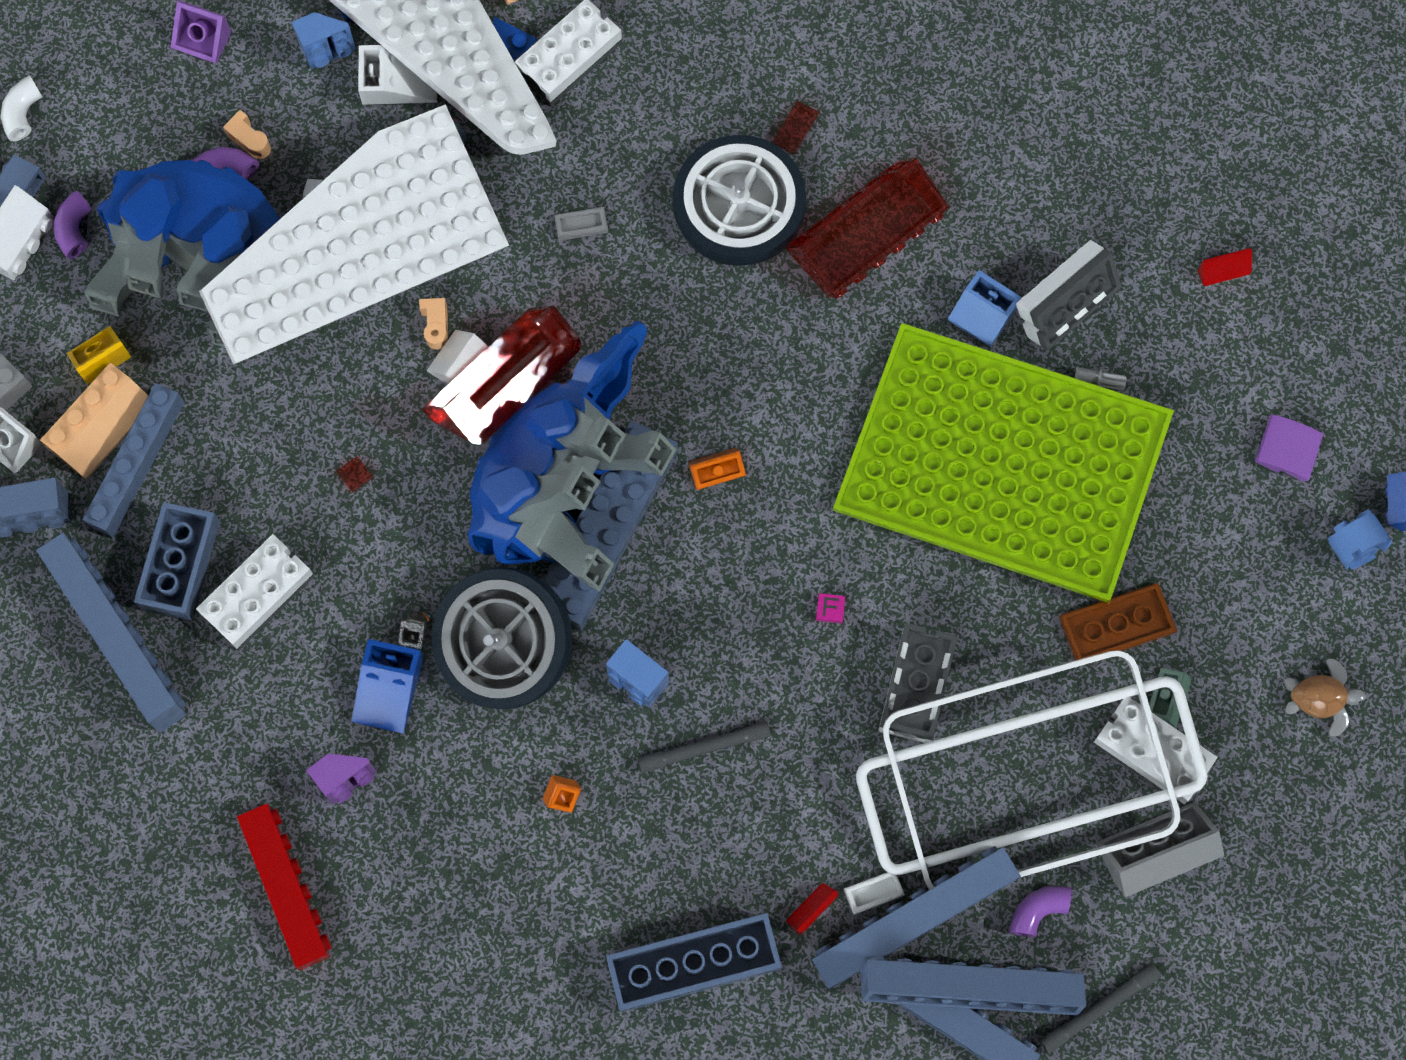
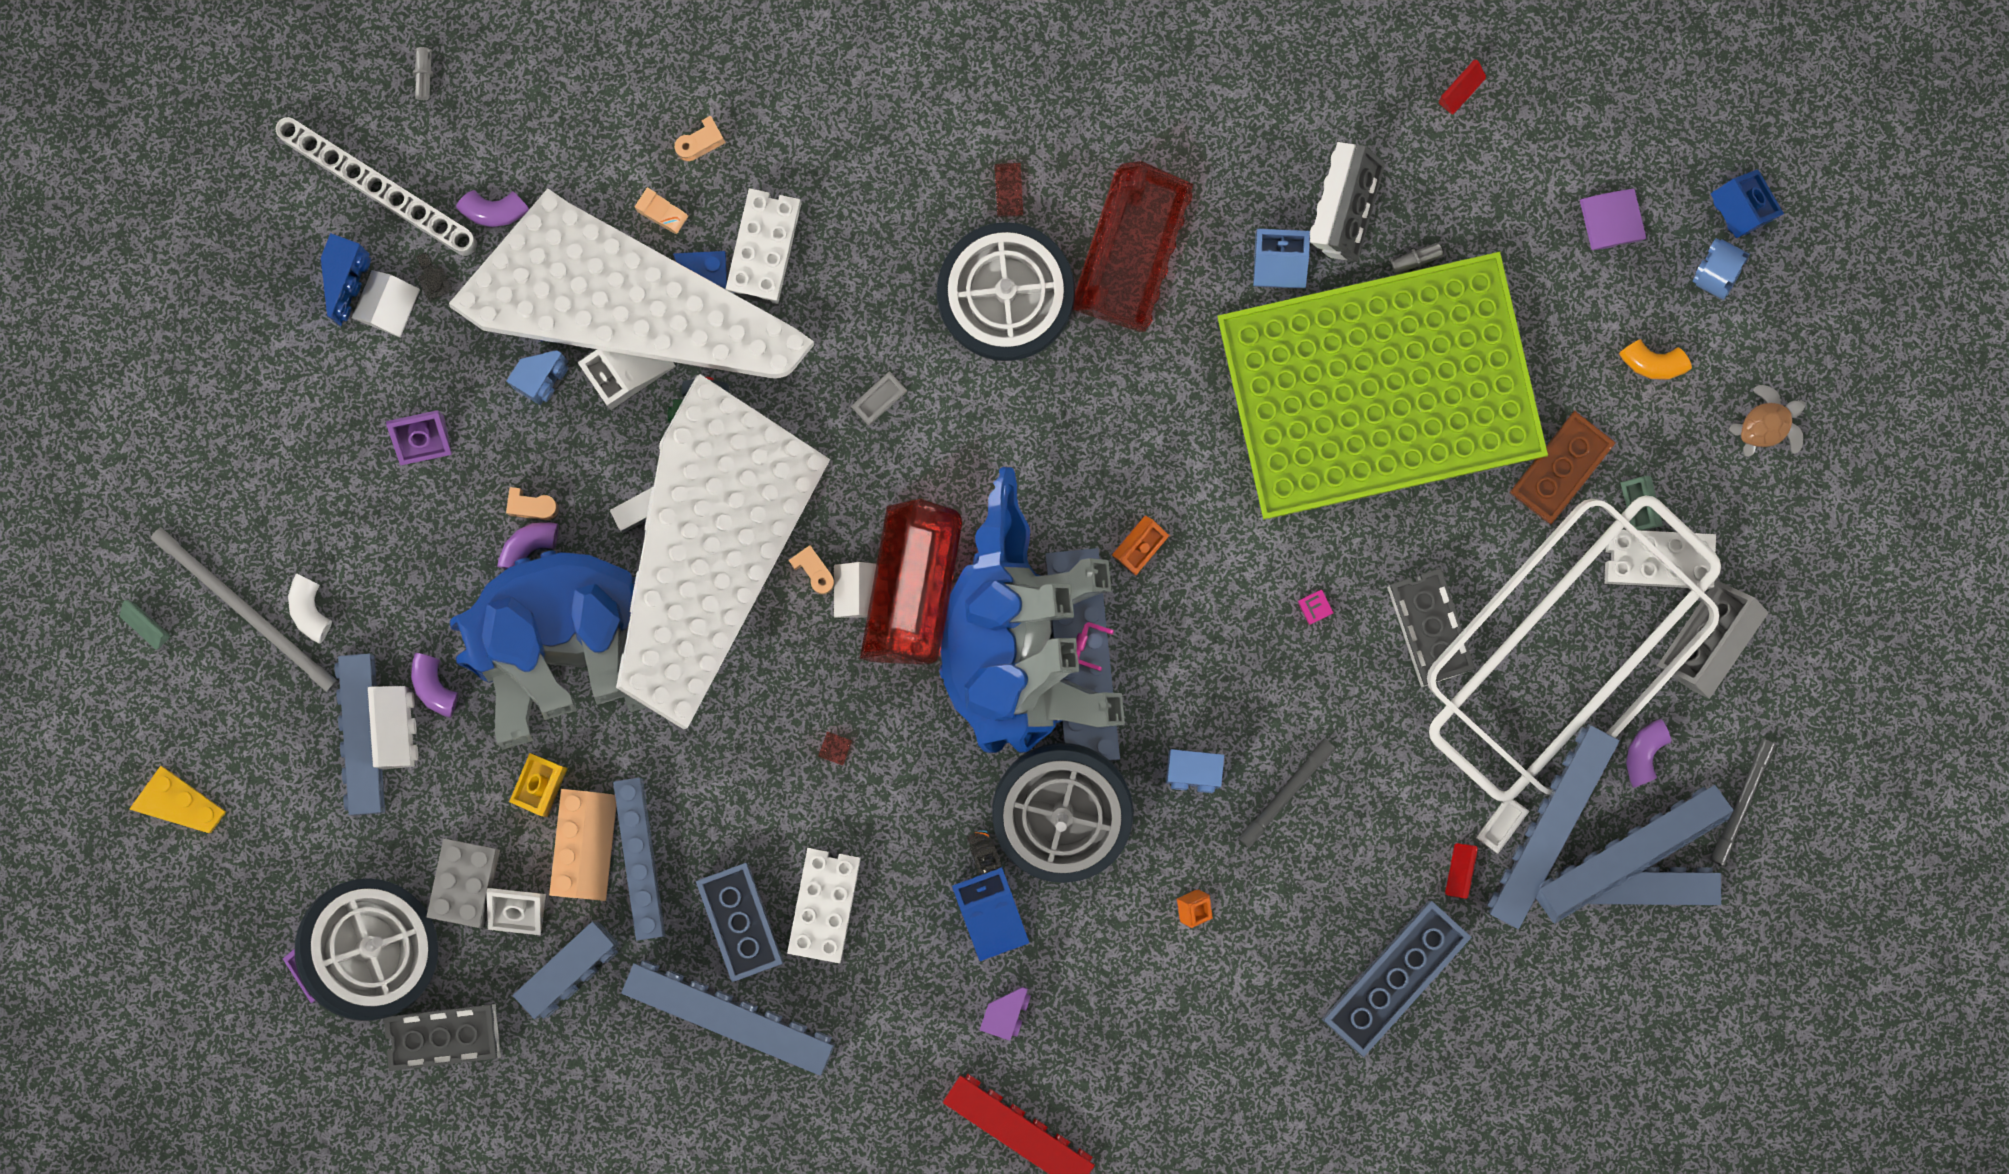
camera: 30 degrees left, 10 degrees up
none -> dark pink piece [1076,622,1114,671]
none -> light orange cylinder [1619,339,1692,380]

